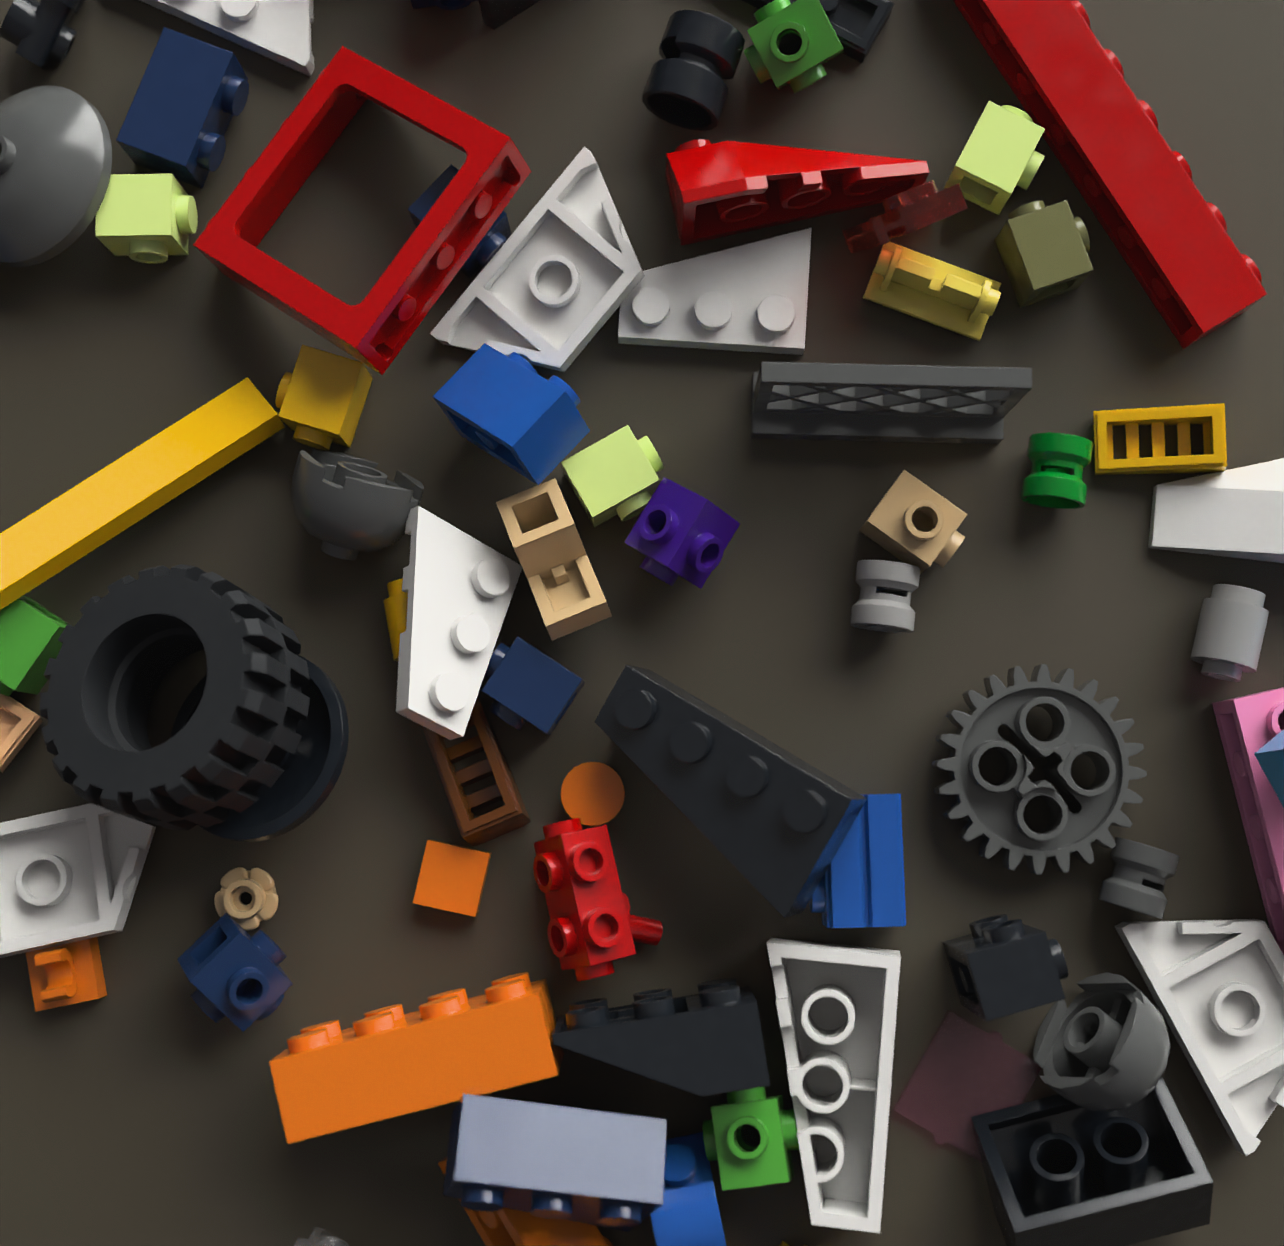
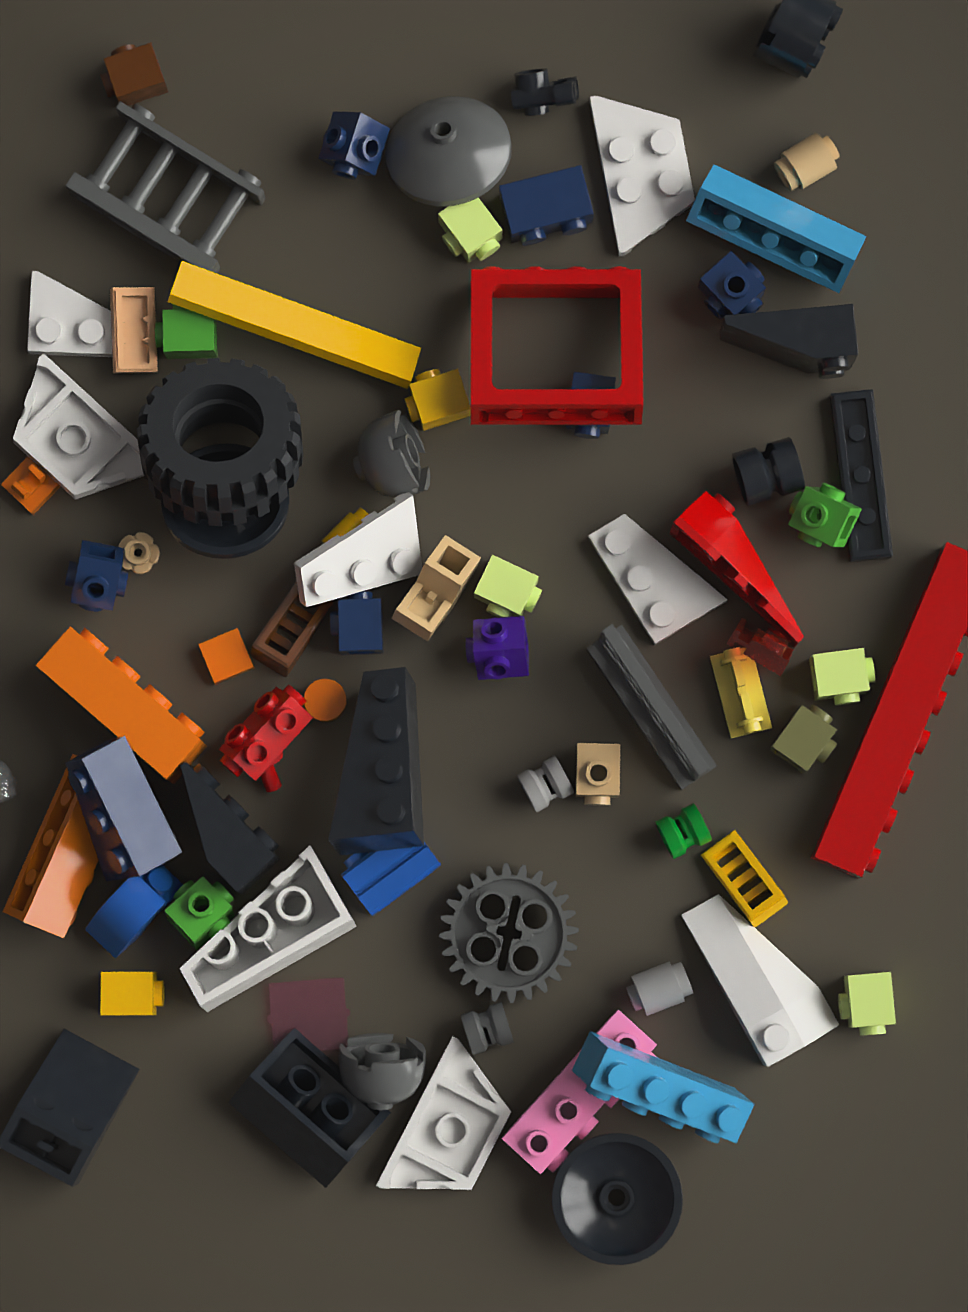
camera: 55 degrees right, 0 degrees up
white wing [430,146,645,372] -> none
blue brick [433,343,590,485] -> none
black brick [943,914,1068,1022] -> none

